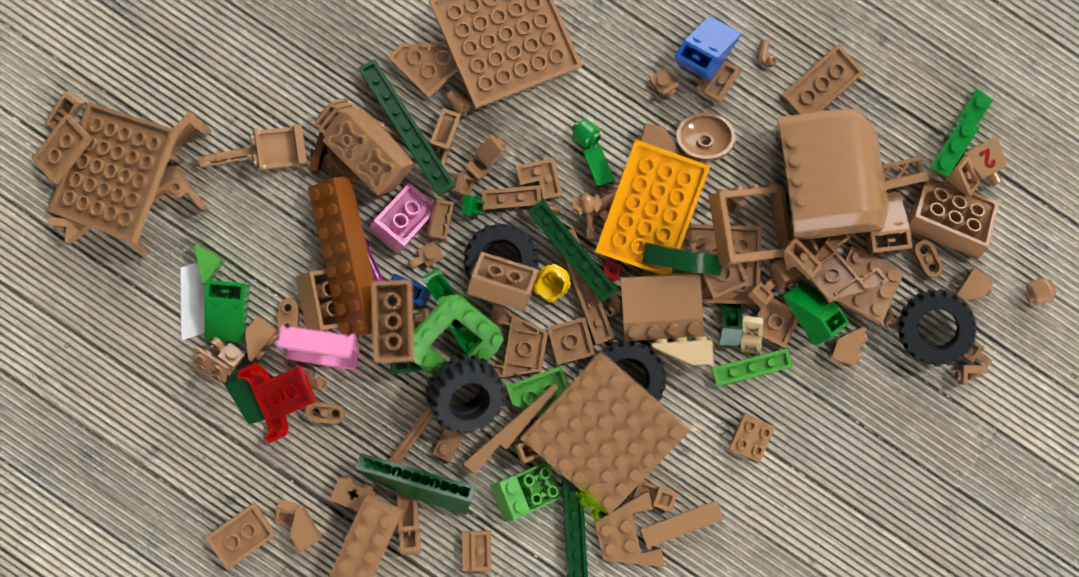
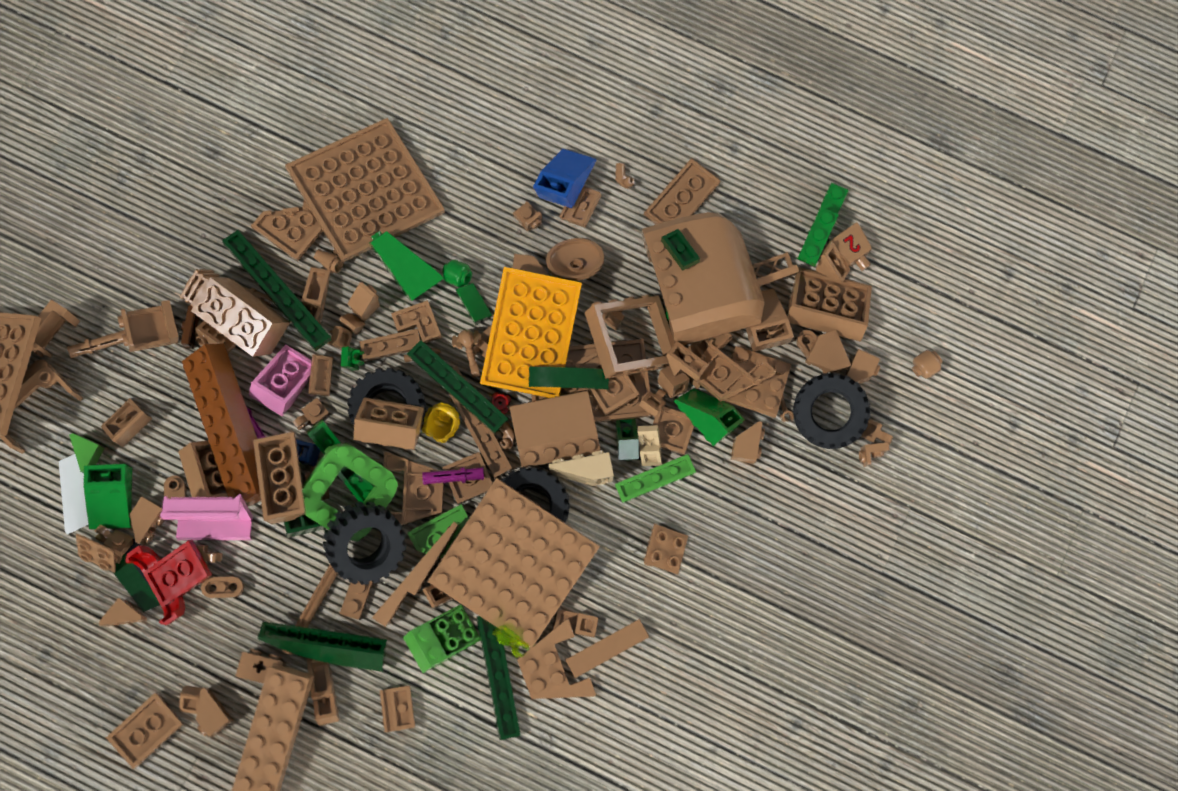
camera: 15 degrees left, 10 degrees down
none -> medium nougat slope [99,598,147,627]
none -> medium nougat slope [101,398,152,447]
none -> green slope [369,231,444,301]
none -> magenta pin [422,467,484,485]
none -> dark green plate [661,229,700,271]
none -> medium nougat slope [805,330,851,373]

